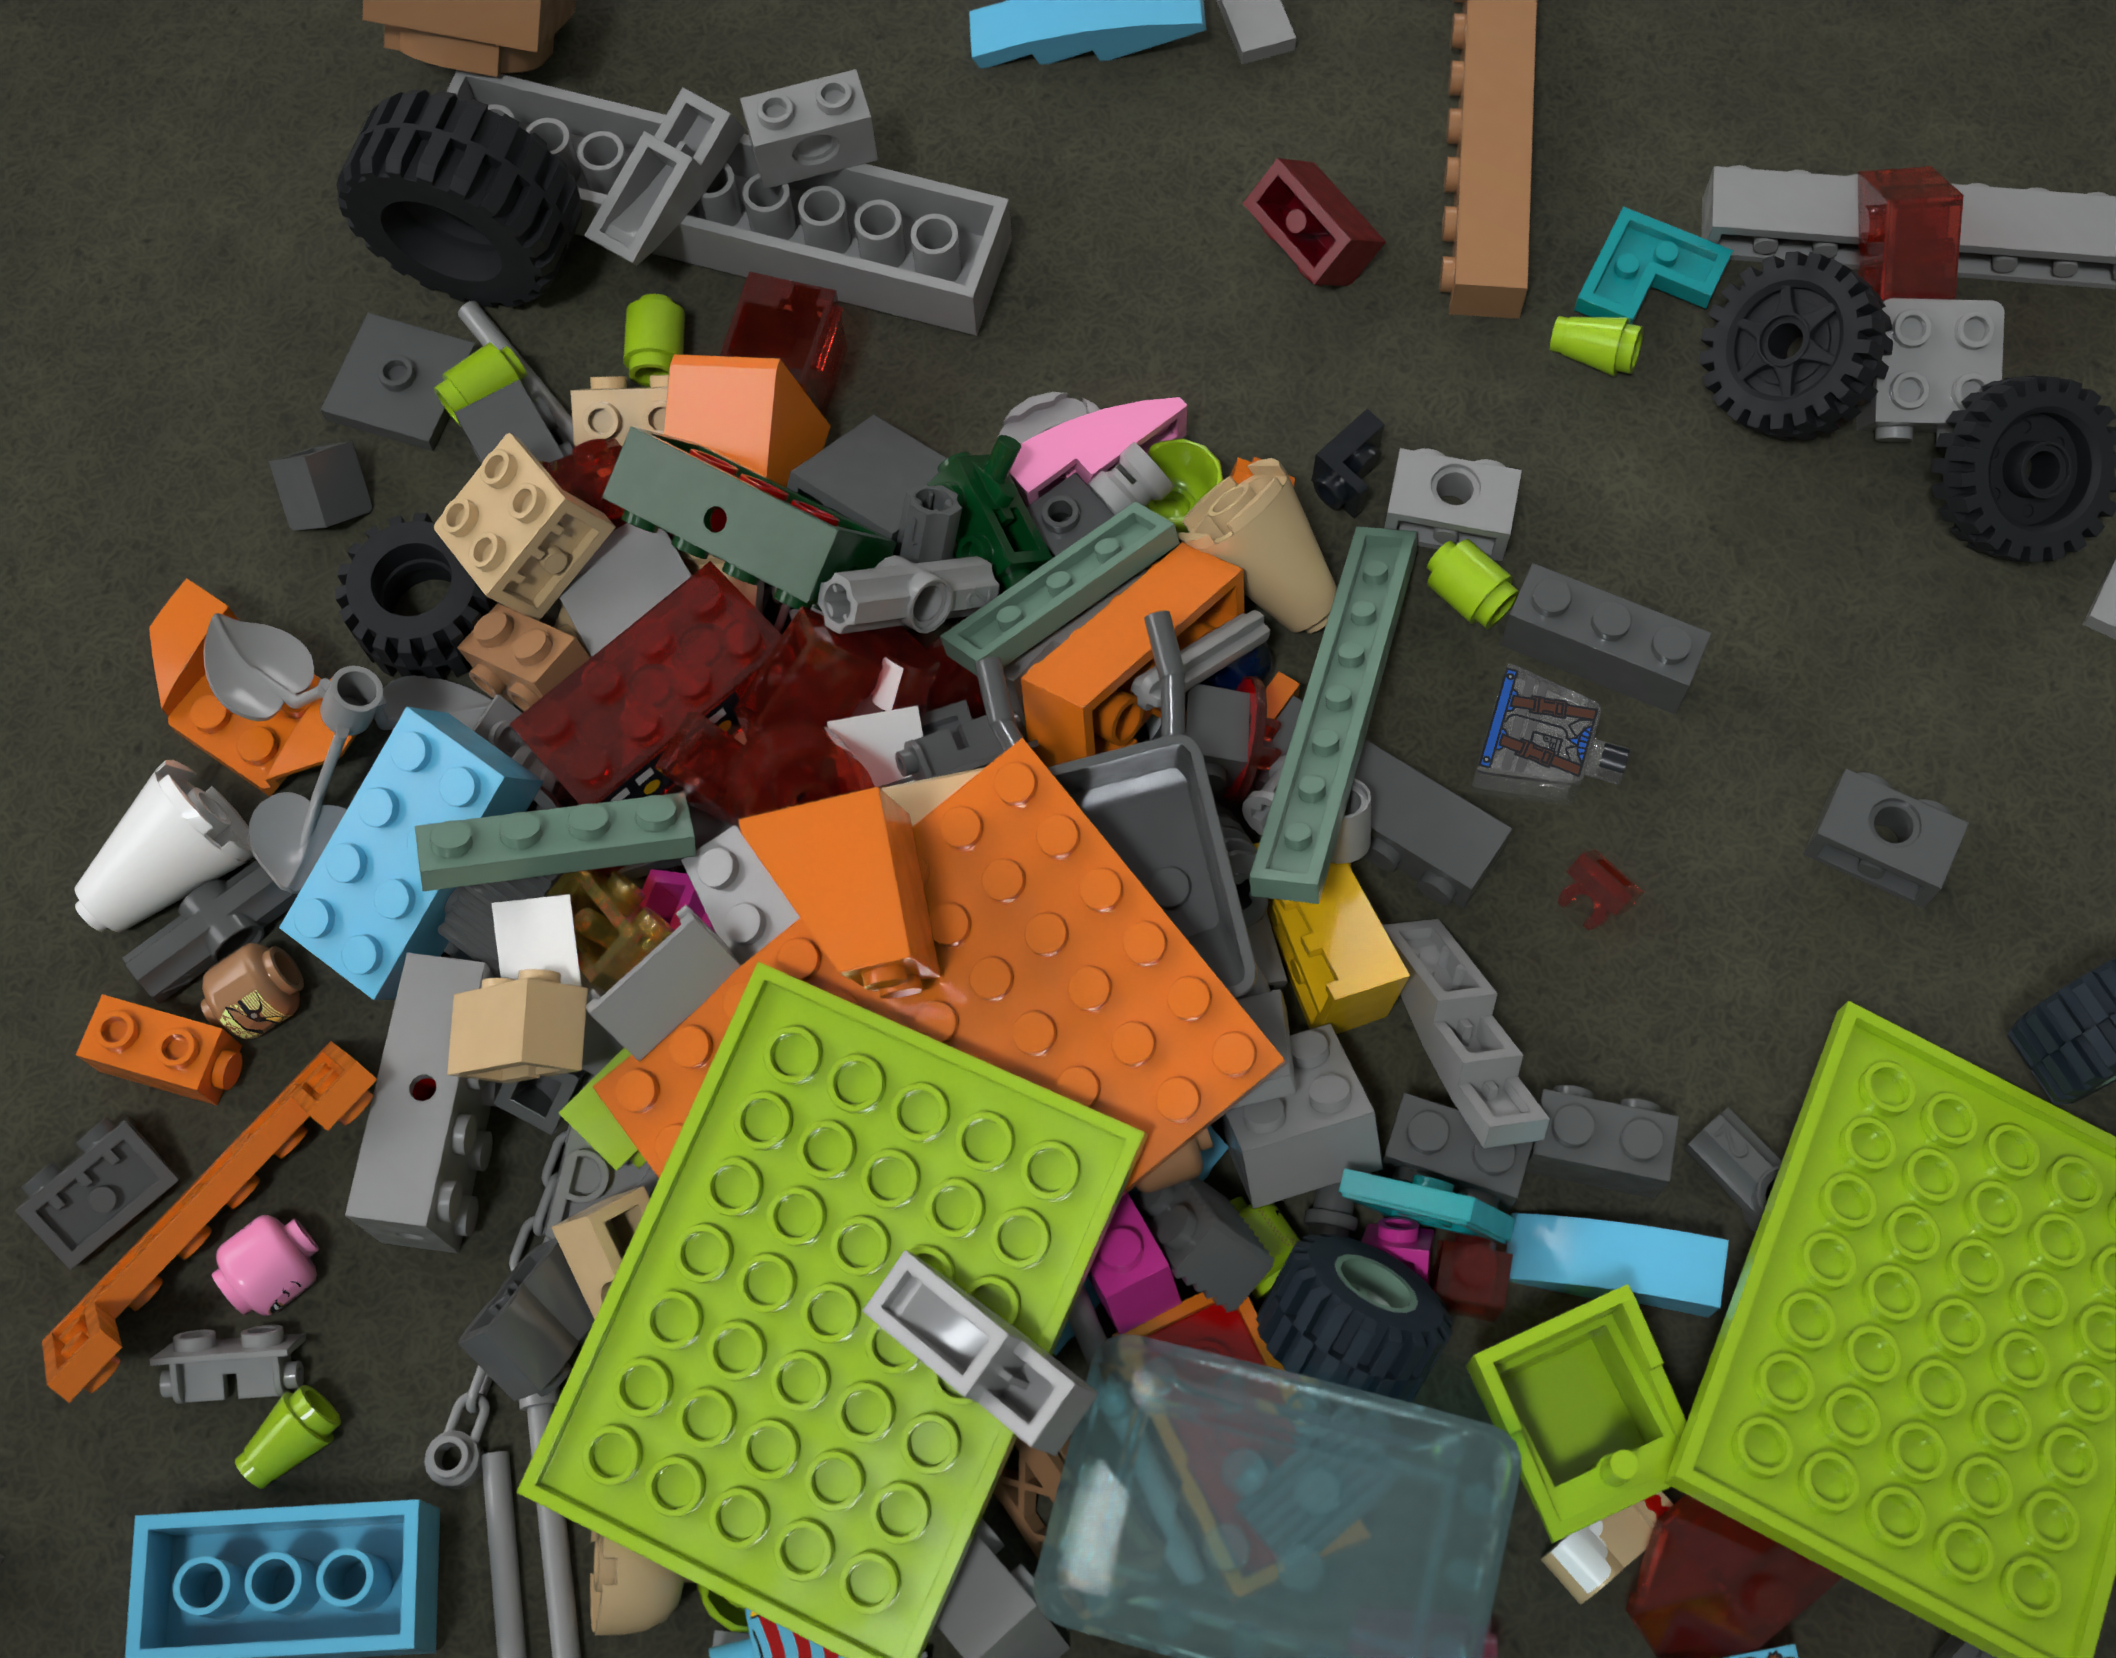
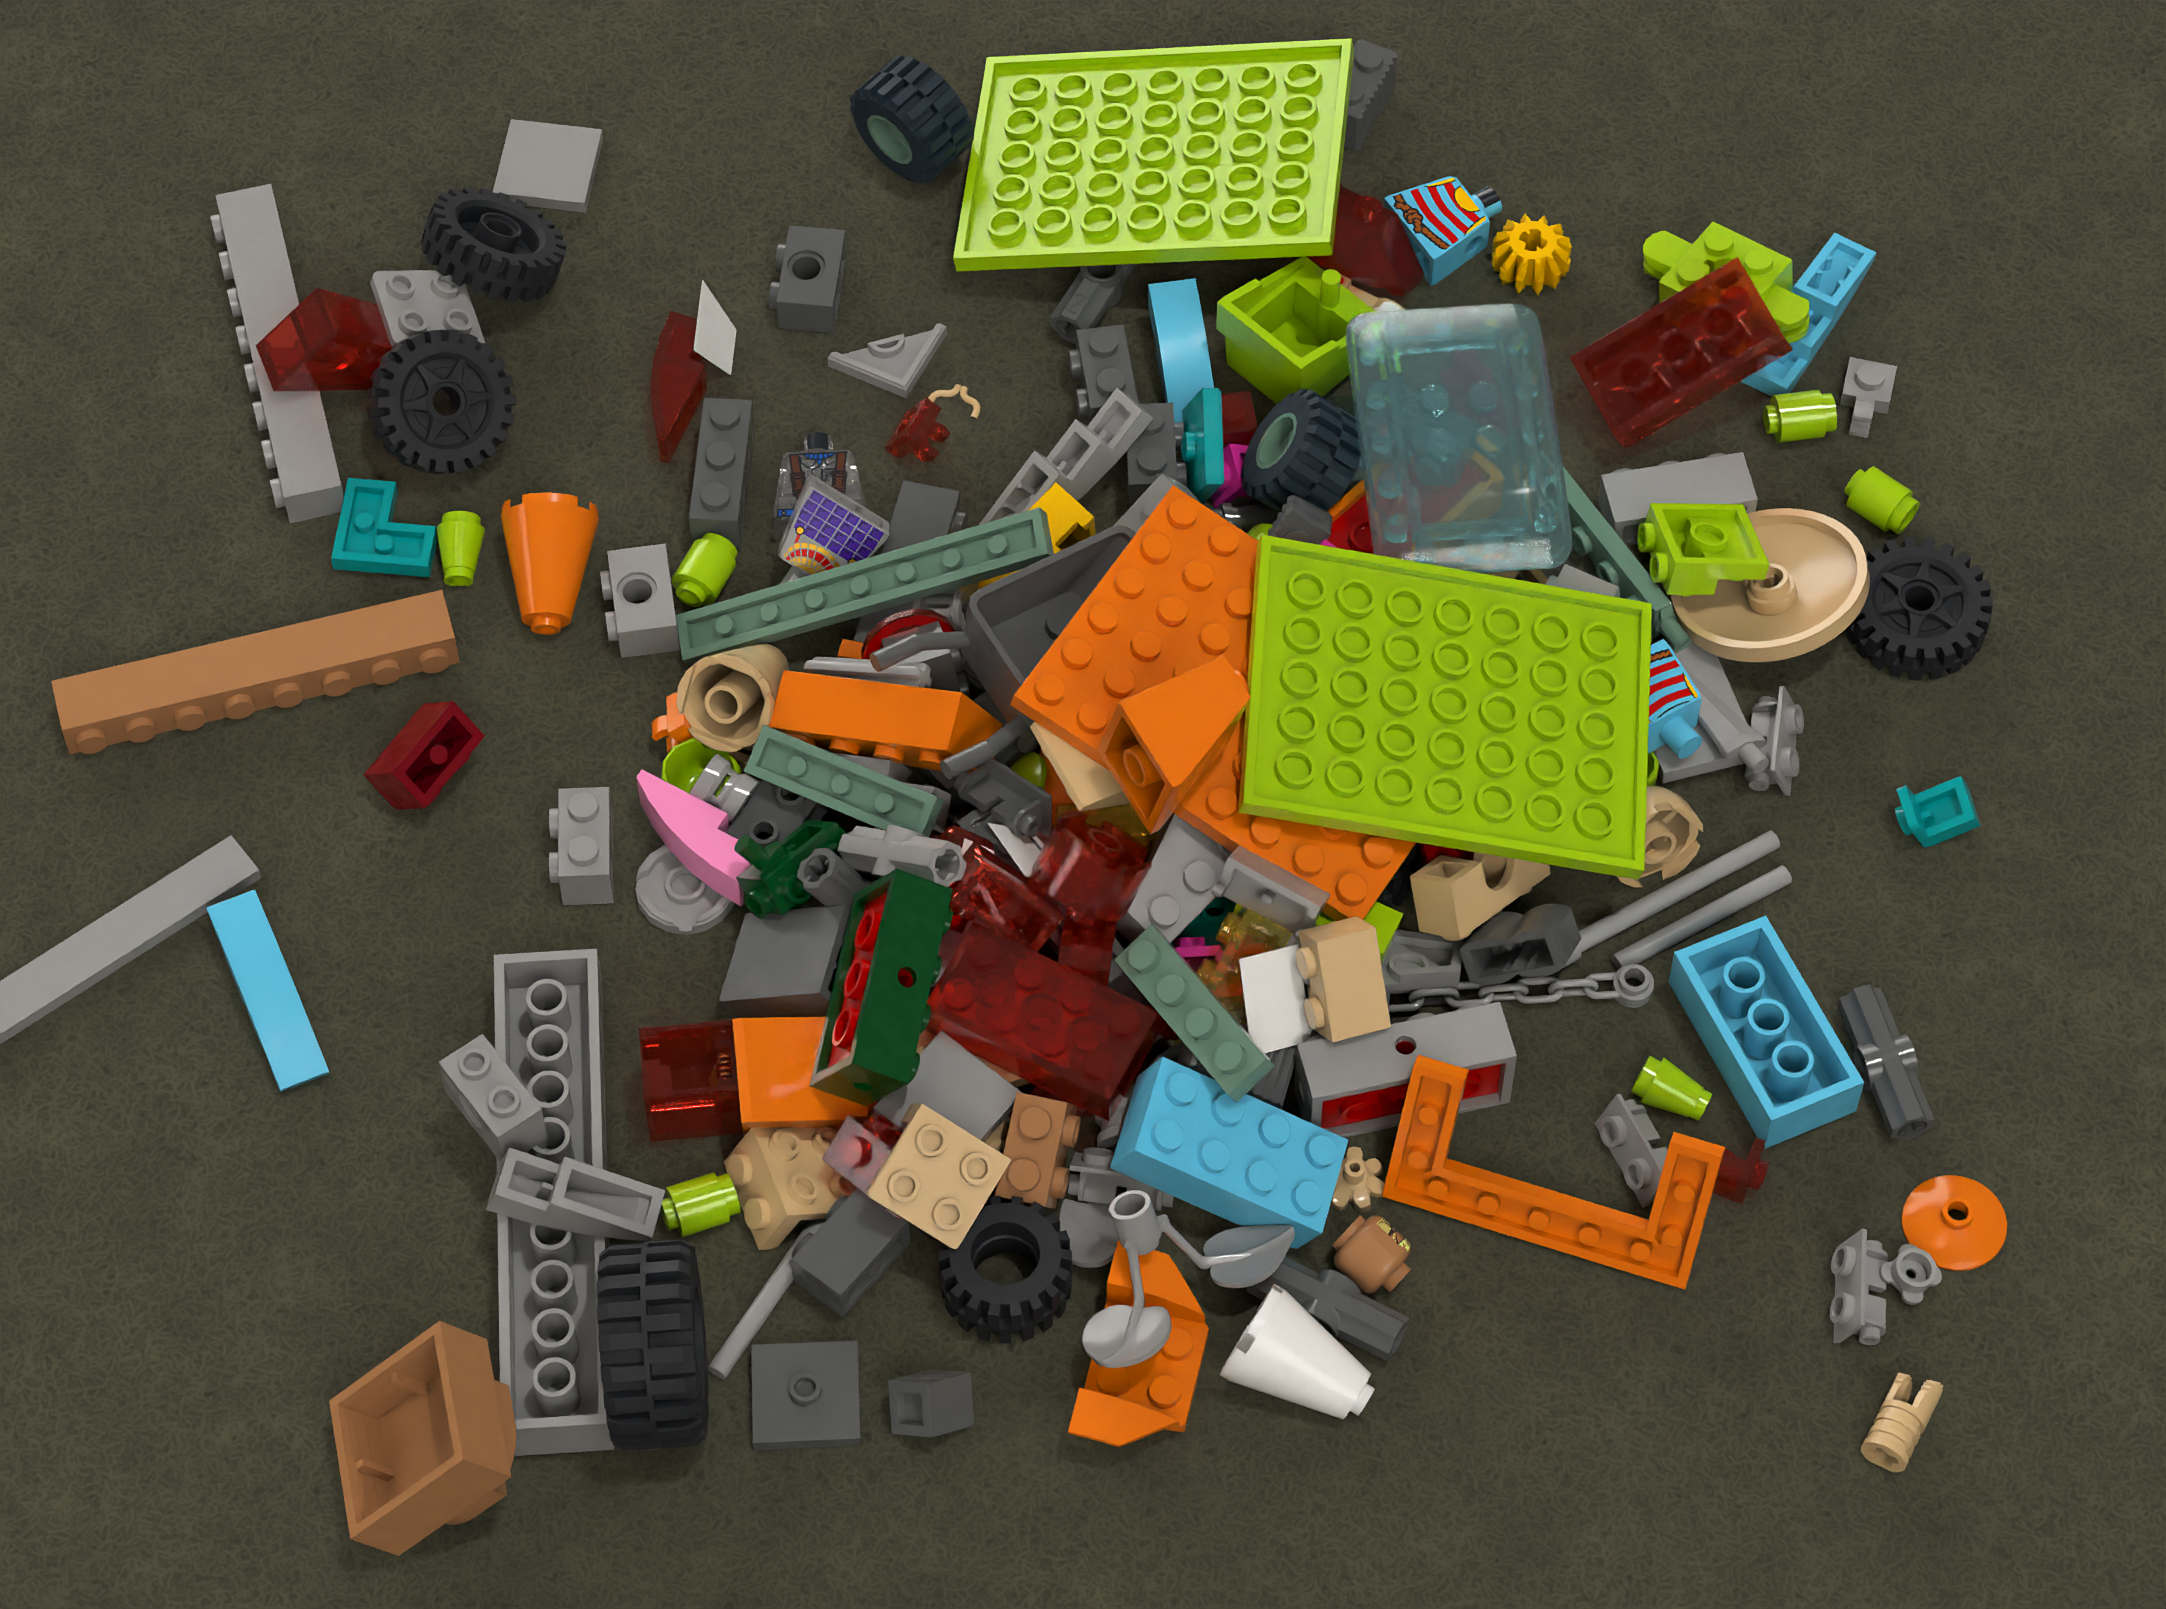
camera: 115 degrees left, 10 degrees down
dark grey bracket [15,1115,180,1270] -> none
orange brick [76,994,243,1106] -> none
bright pink head [212,1215,320,1316] -> none
lime brick [433,342,527,427] -> none
light grey slope [863,1250,1099,1456] -> none
black bracket [1311,409,1385,519] -> none
none -> orange cone [501,492,599,635]
none -> light grey brick [549,787,614,905]
none -> clear red slope [651,311,707,464]
none -> white sticker [693,280,736,375]
none -> torso [778,474,890,584]
none -> light grey tile [828,323,947,398]
none -> tan piece [925,384,981,419]
none -> tan plant [1330,1147,1385,1213]
none -> clear red bracket [1713,1137,1770,1205]

